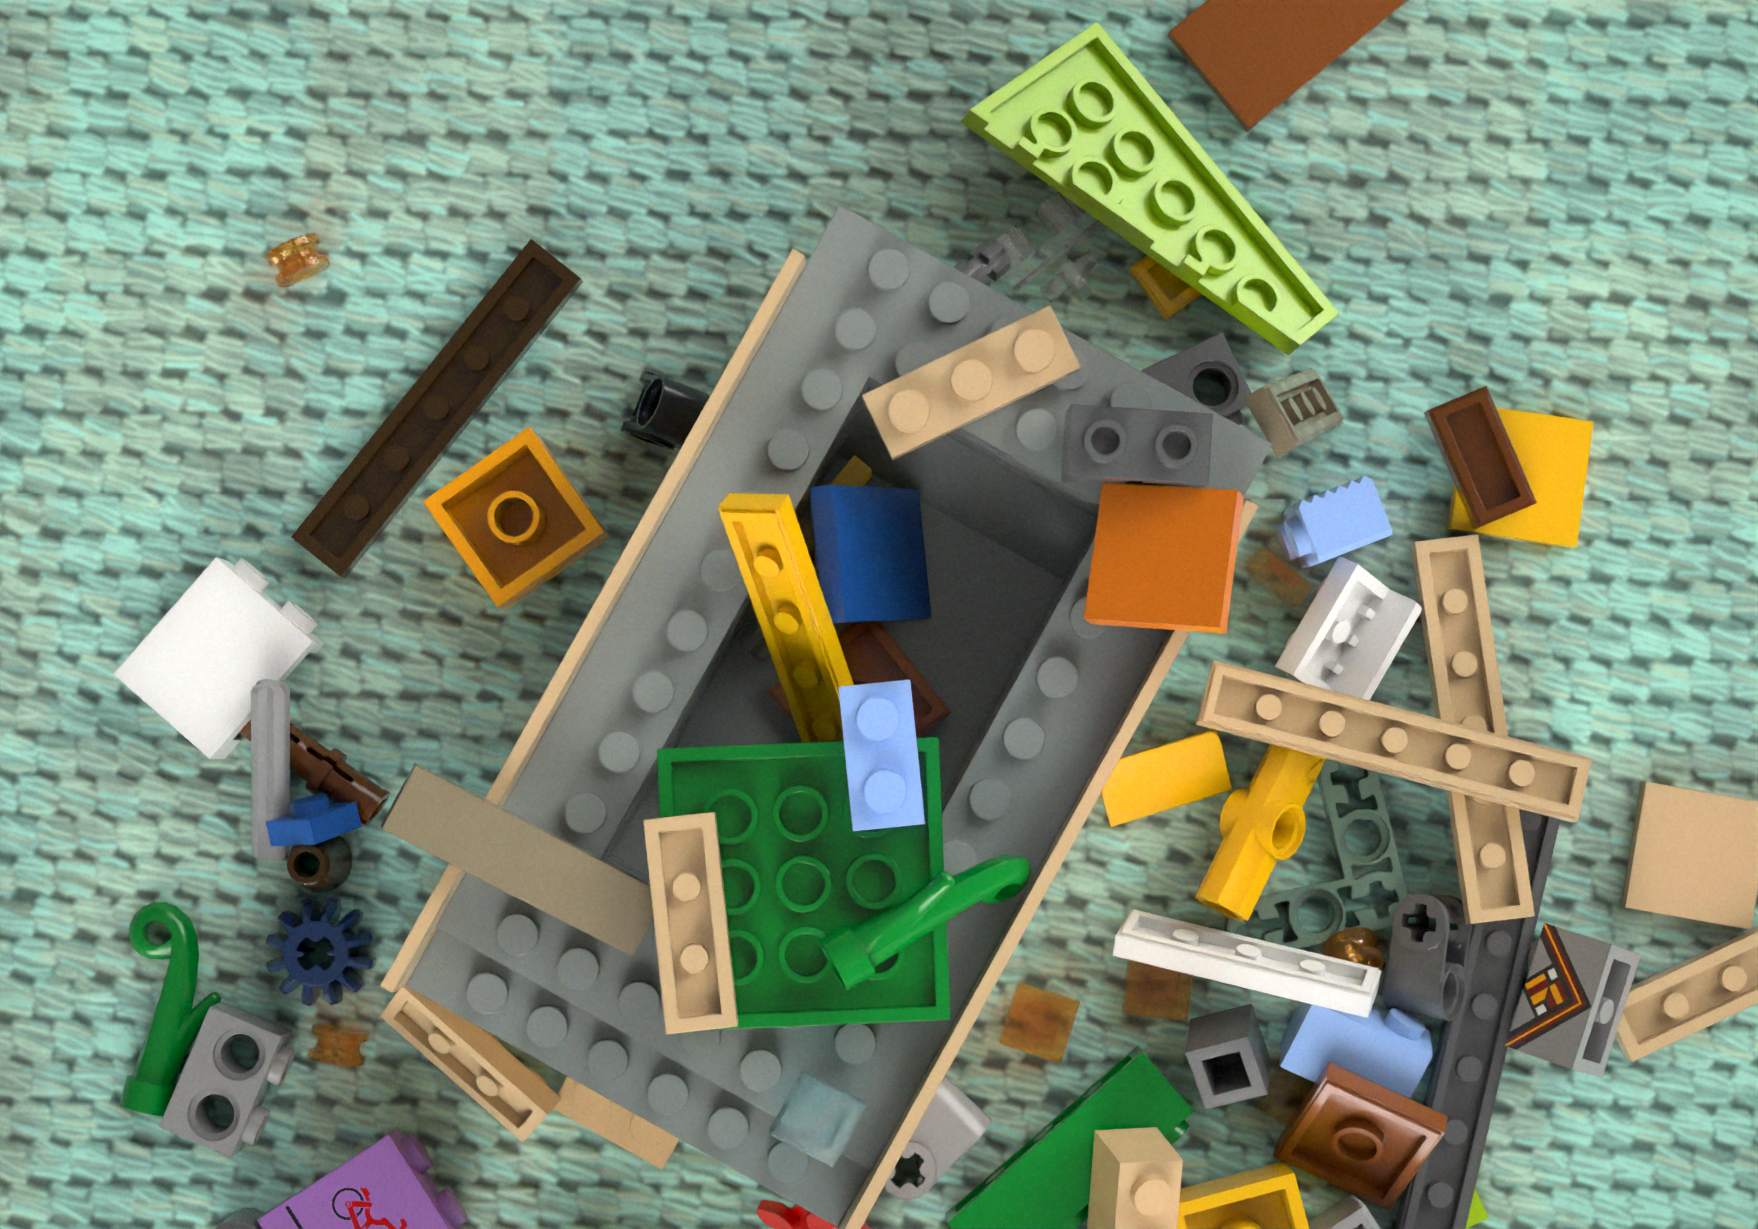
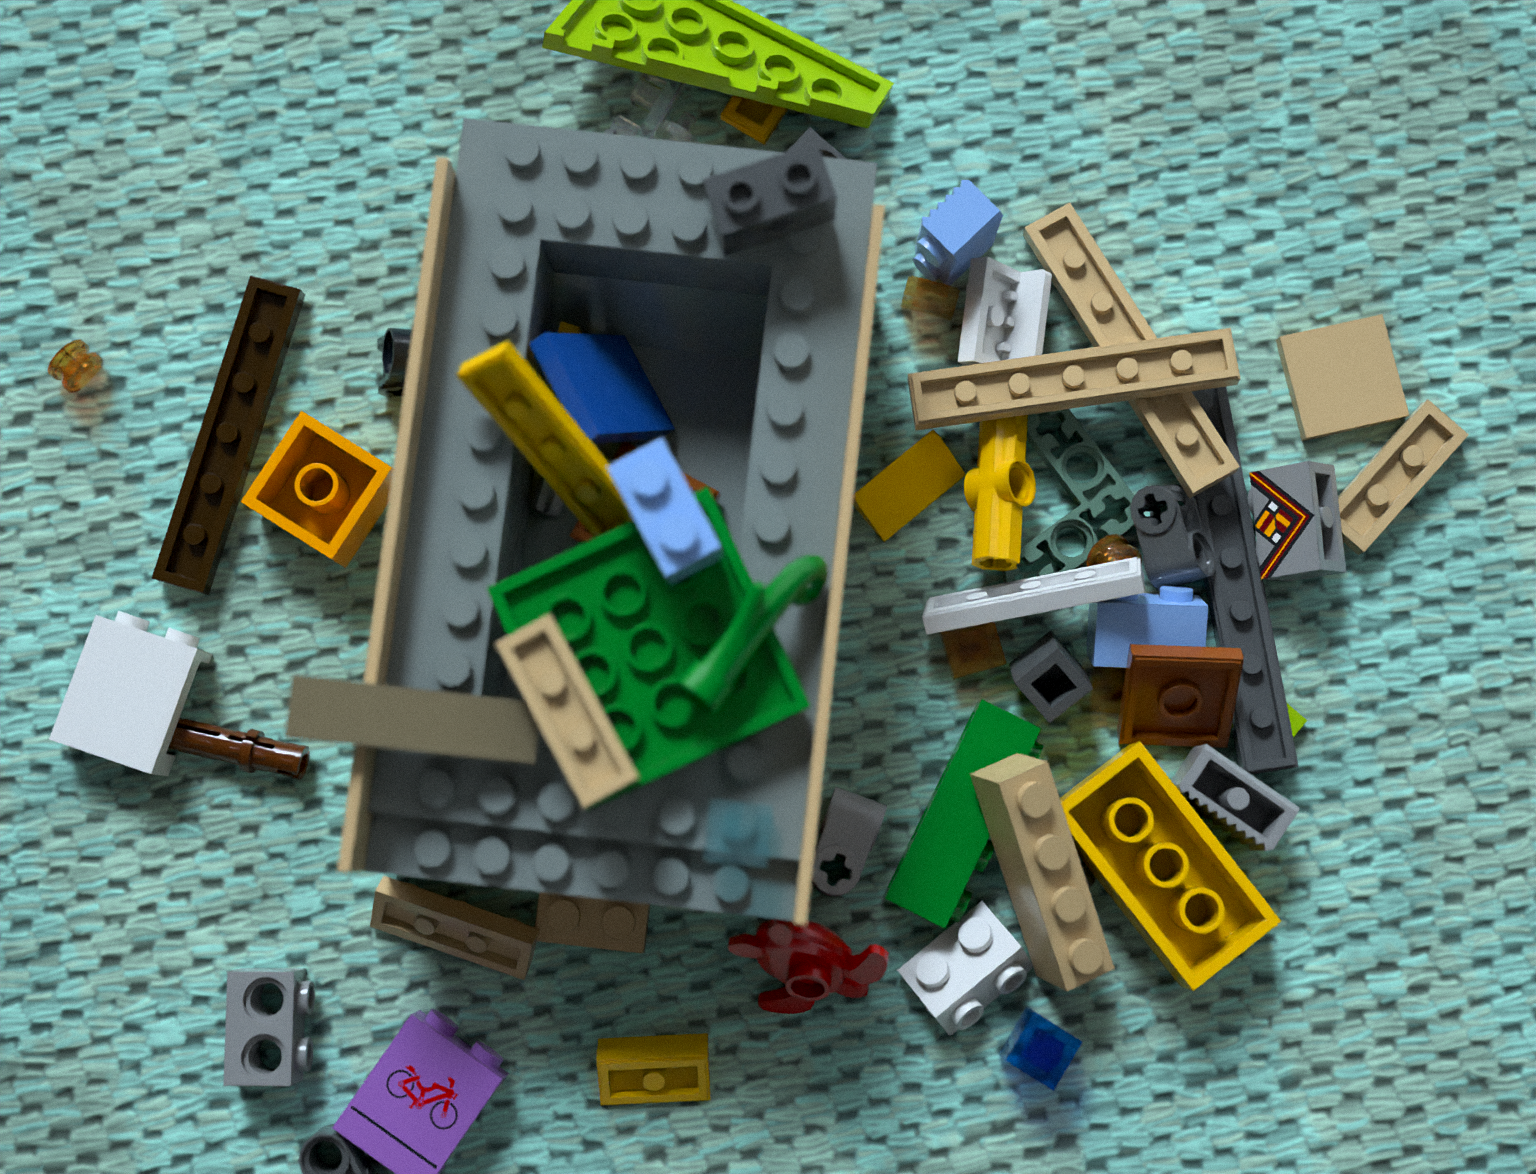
camera: 15 degrees left, 5 degrees down
green plant [119,902,222,1116] -> none
light grey axle [251,679,290,862] -> none
blue plate [266,794,362,846] -> none
dark blue gear [266,897,377,1006] -> none
dark brown cone [287,835,352,893] -> none
clear orange bush [307,1023,370,1066] -> none
tan plate [862,305,1081,460] -> none
clear orange plate [998,980,1080,1063] -> none
orange tile [1084,483,1244,633] -> none
dark tan tile [1243,368,1344,457] -> none
reddish brown tile [1424,386,1537,529] -> none
yellow tile [1447,407,1594,548] -> none

